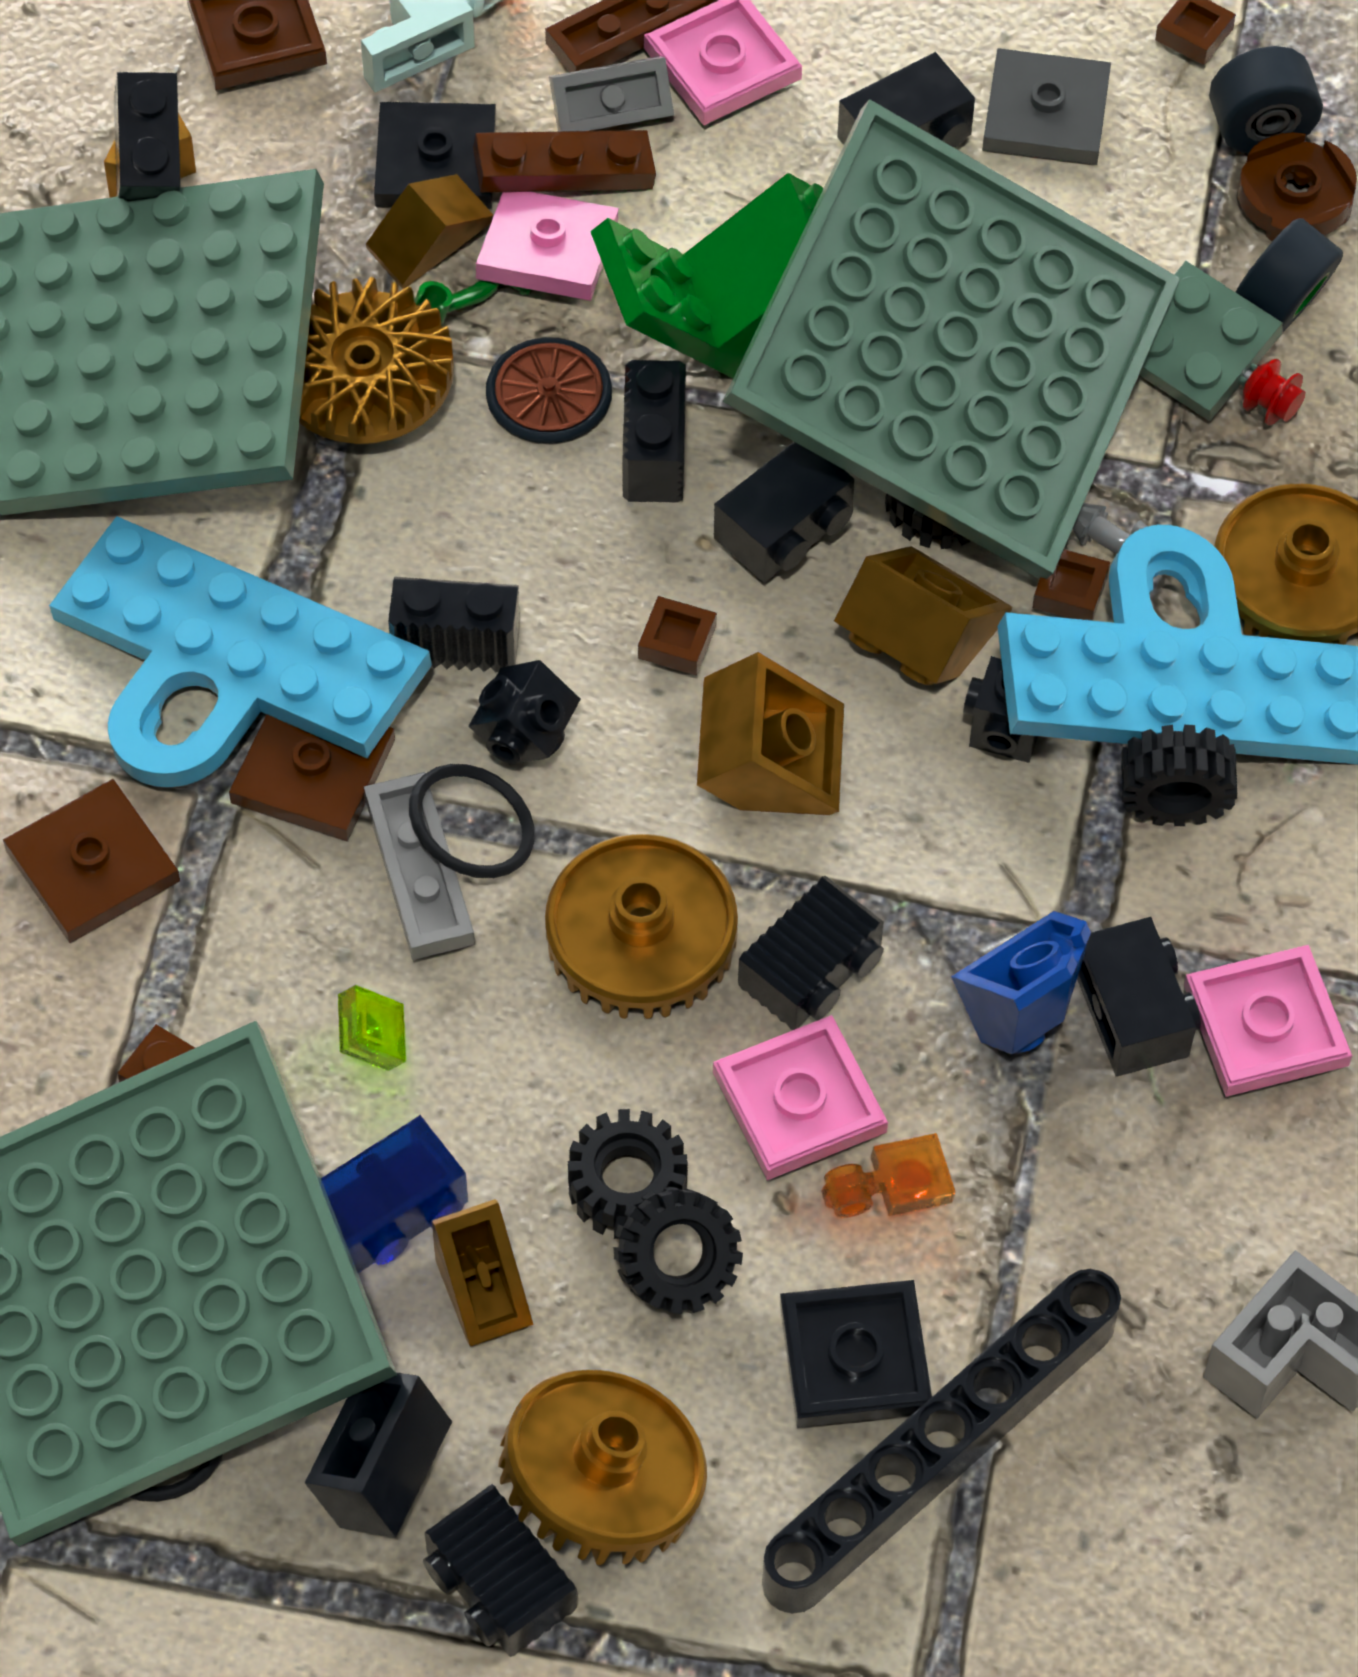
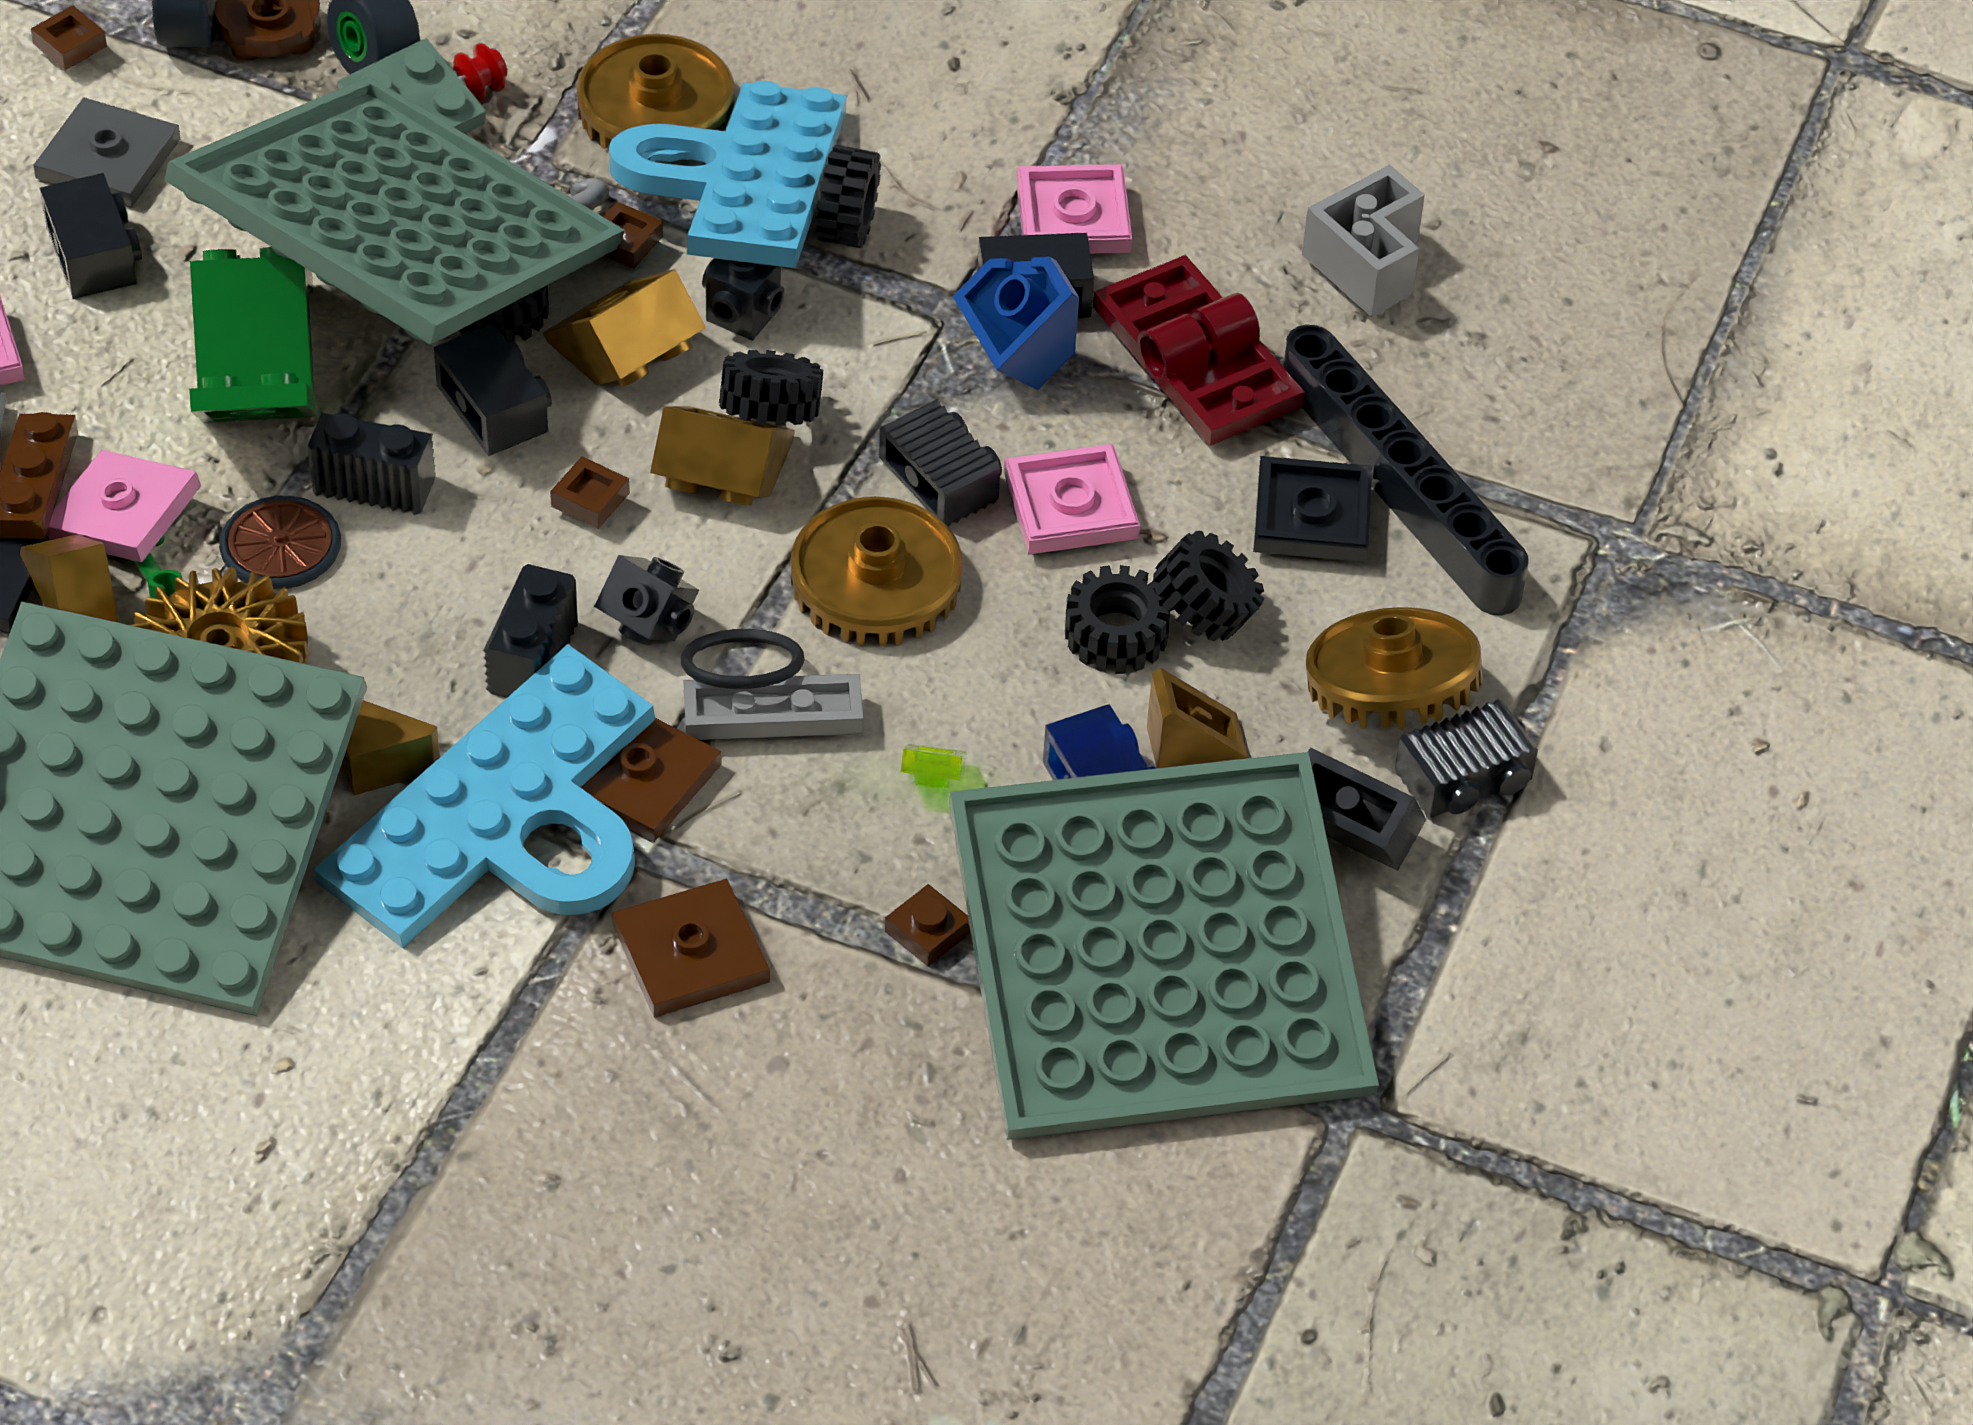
camera: 80 degrees left, 10 degrees down
clear orange plate [821,1133,956,1218] -> none
none -> pearl gold slope [341,700,440,796]
none -> black tyre [719,350,824,426]
none -> dark red plate [1093,255,1305,446]

